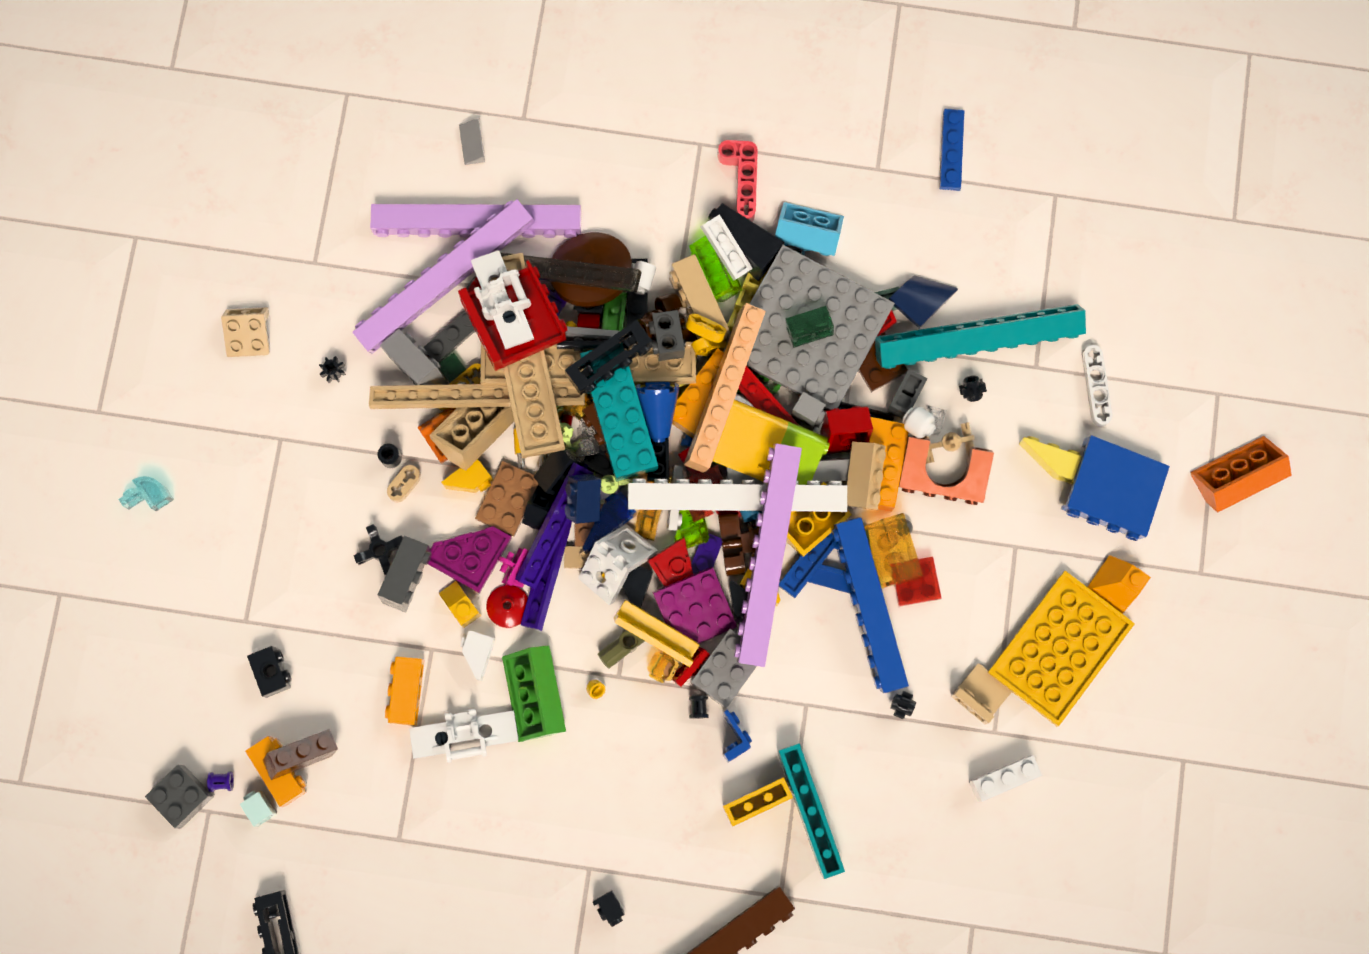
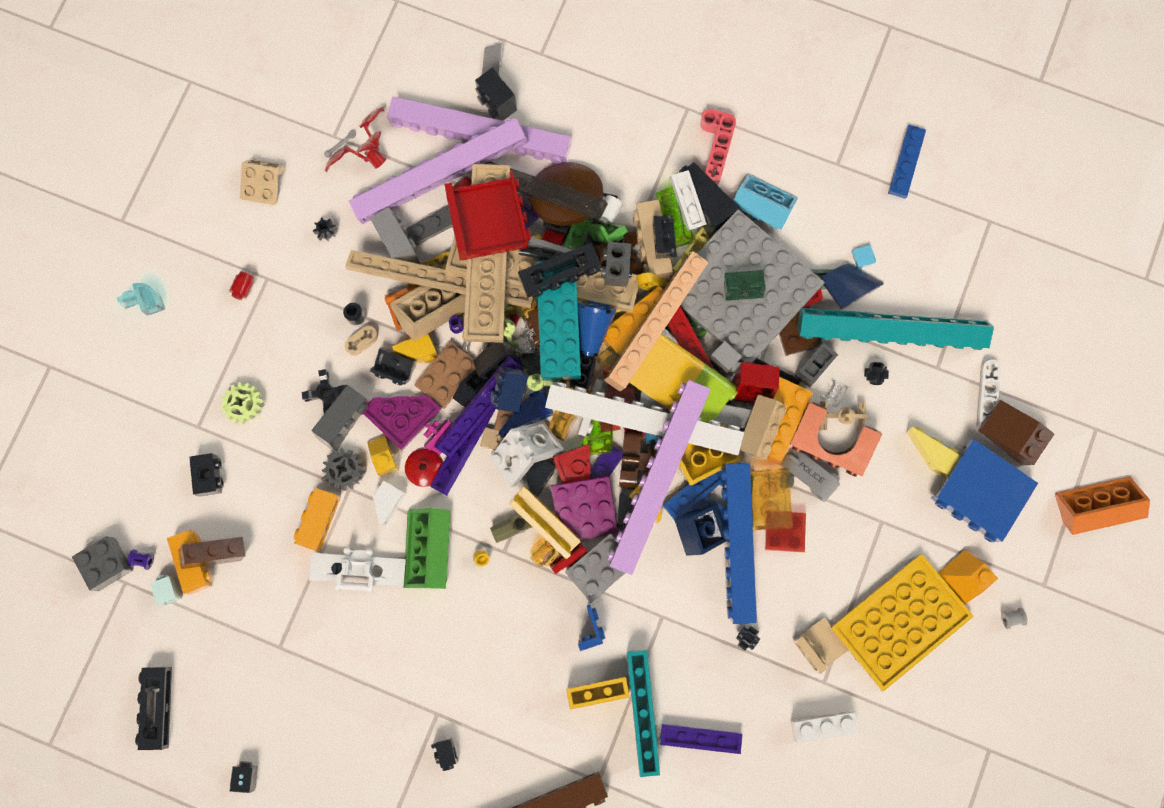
camera: 20 degrees right, 0 degrees up
clear green plate [439,353,466,383] -> none
white piece [471,250,534,350] -> none
yellow beam [685,314,726,343] -> none
black bush [689,695,709,719] -> none
white head [903,406,936,439] -> none
none -> yellowish green gear [220,382,264,424]
none -> red brick [229,271,254,300]
none -> dark grey gear [322,448,365,491]
none -> light grey hinge [324,131,356,158]
none -> red plant [325,106,386,172]
none -> black bracket [370,347,416,386]
none -> dark purple pin [449,316,464,334]
none -> black brick [475,67,517,121]
none -> bright green bracket [588,223,628,244]
none -> clear yellow brick [595,346,620,375]
none -> black hinge [652,215,677,259]
none -> dark purple plate [660,724,743,754]
none -> dark blue slope [674,504,727,556]
none -> light grey door [780,449,841,502]
none -> medium azure tile [852,245,877,269]
none -> reddish brown slope [978,400,1055,465]
none -> light grey bush [1001,608,1028,629]

